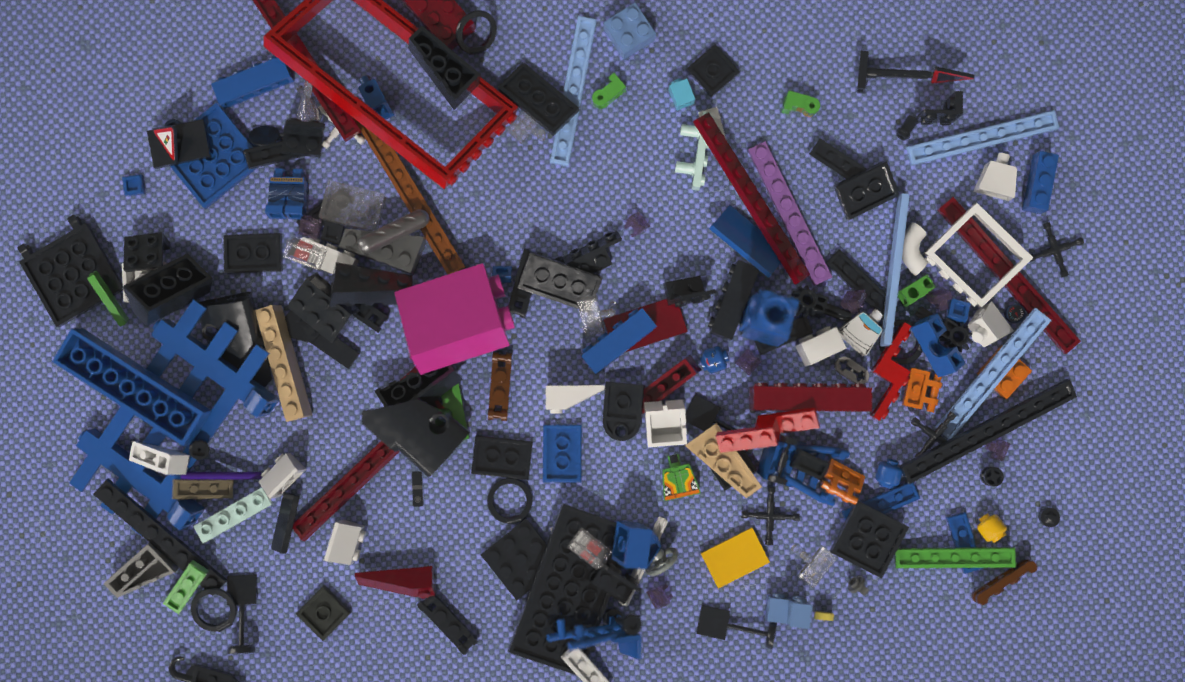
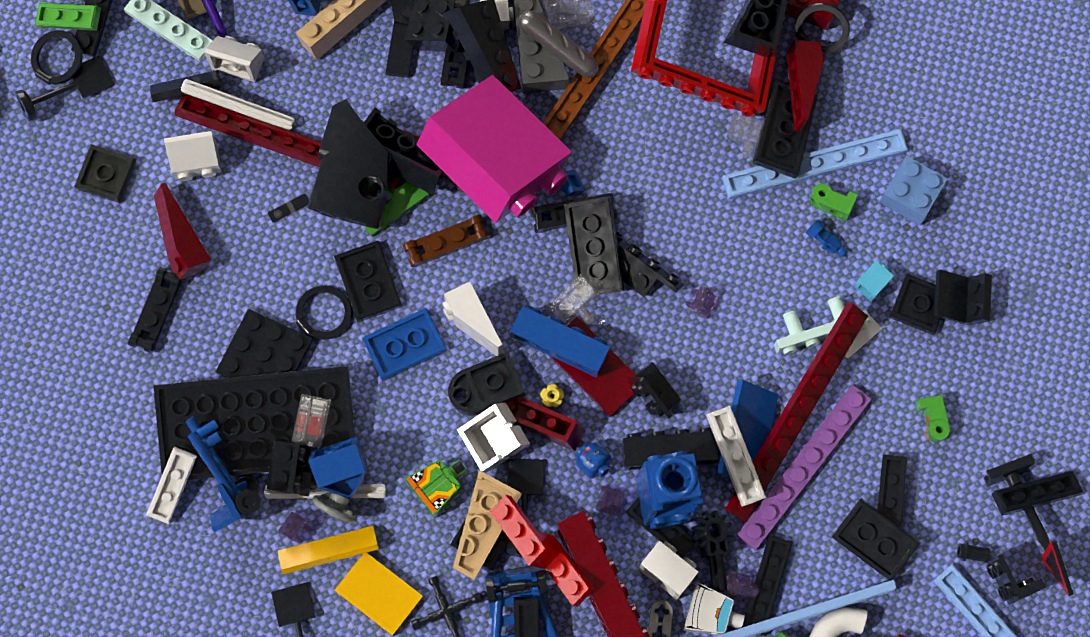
camera: 55 degrees right, 10 degrees down
none -> white axle [181,79,294,131]
none -> yellow tile [278,526,379,574]
none -> black plate [299,467,317,497]
none -> light yellow plate [540,384,564,407]
none -> white tile [706,406,766,507]
none -> dark red slope [786,40,825,132]
none -> blue piece [805,219,847,257]
none -> black bracket [934,270,992,326]
none -> black tile [992,471,1083,516]

